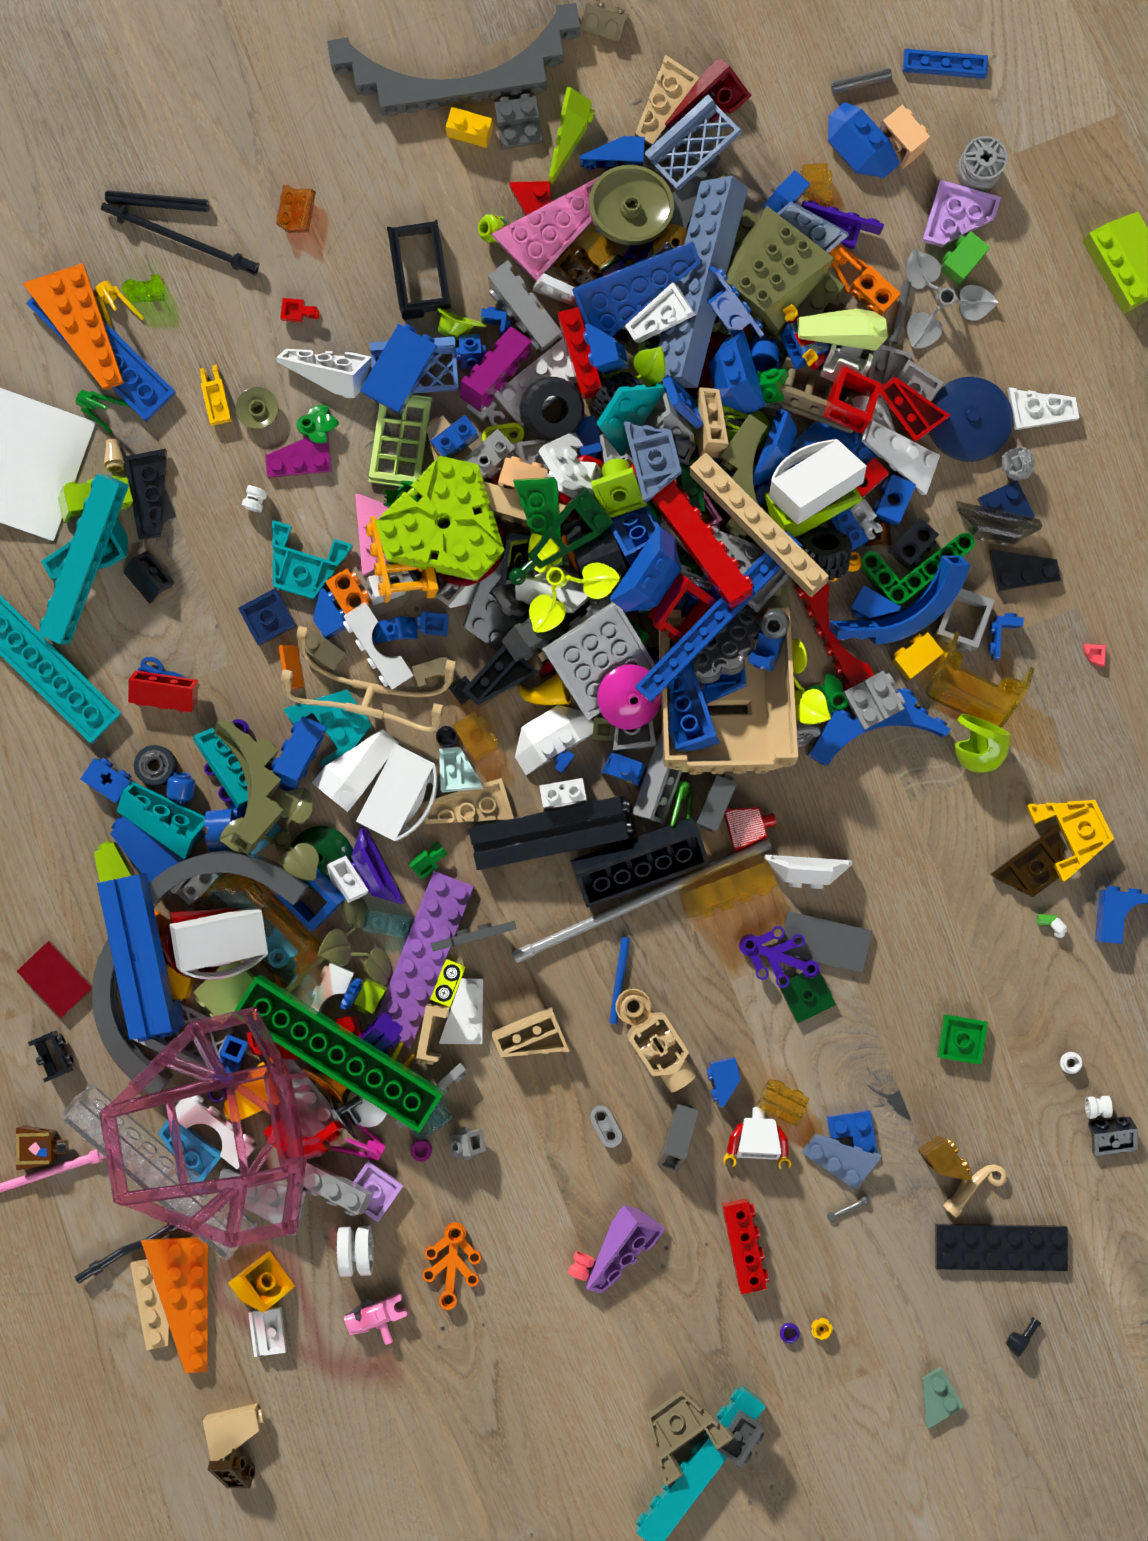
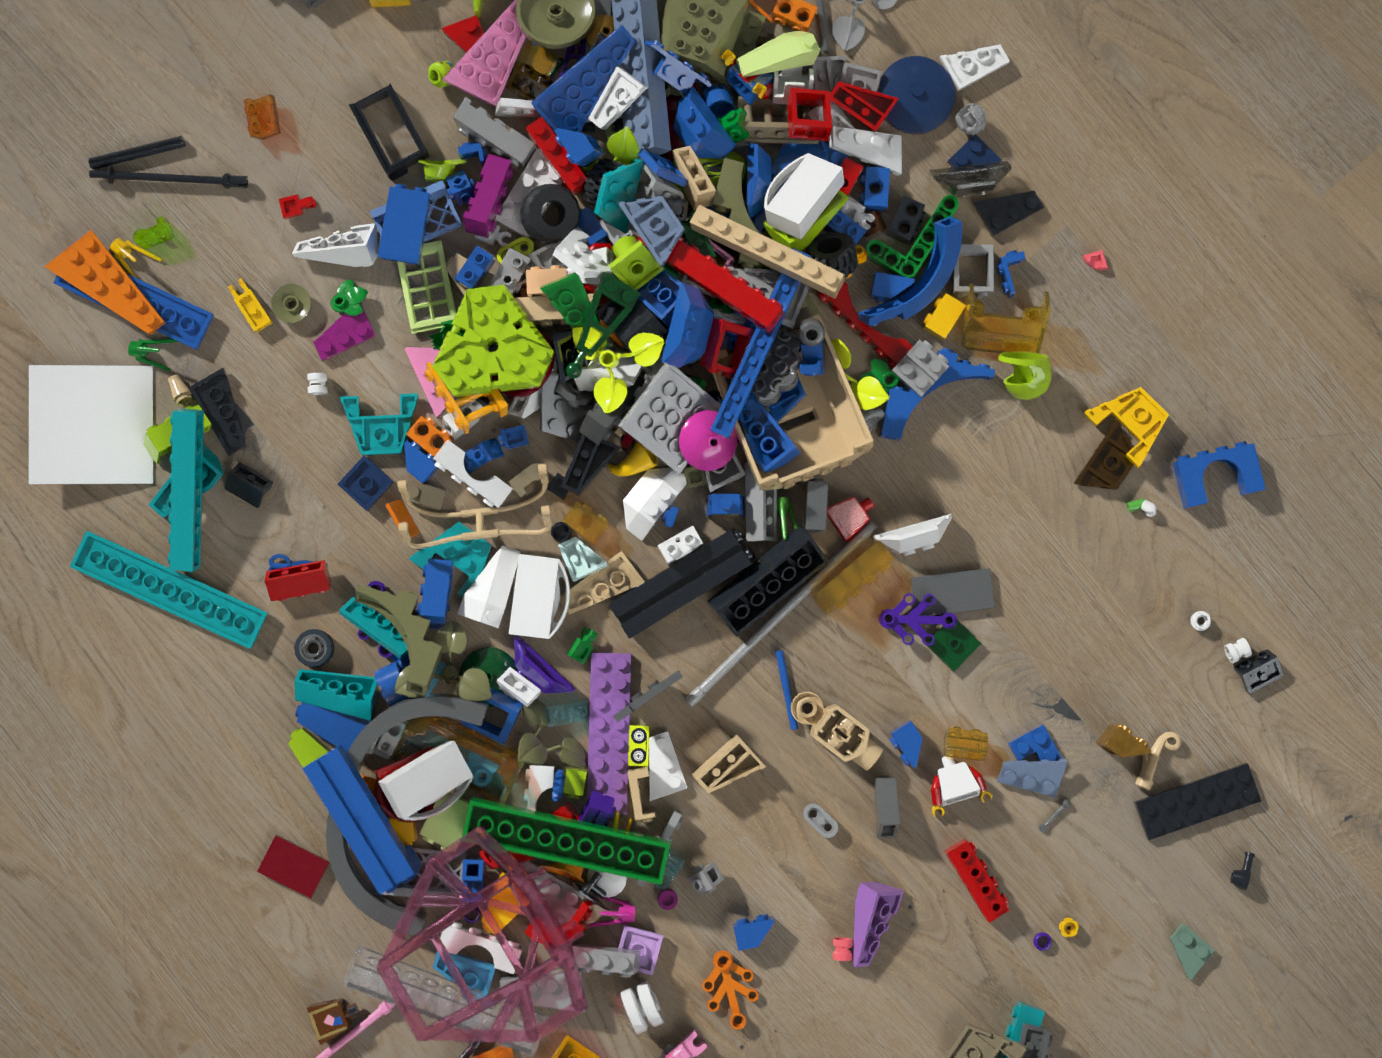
camera: 25 degrees left, 0 degrees up
black window [28,1030,74,1083] -> none
blue brick [80,757,132,804] -> none
blue head [166,772,195,805] -> none
green plate [937,1014,988,1065] -> none
none -> blue slope [733,914,774,951]

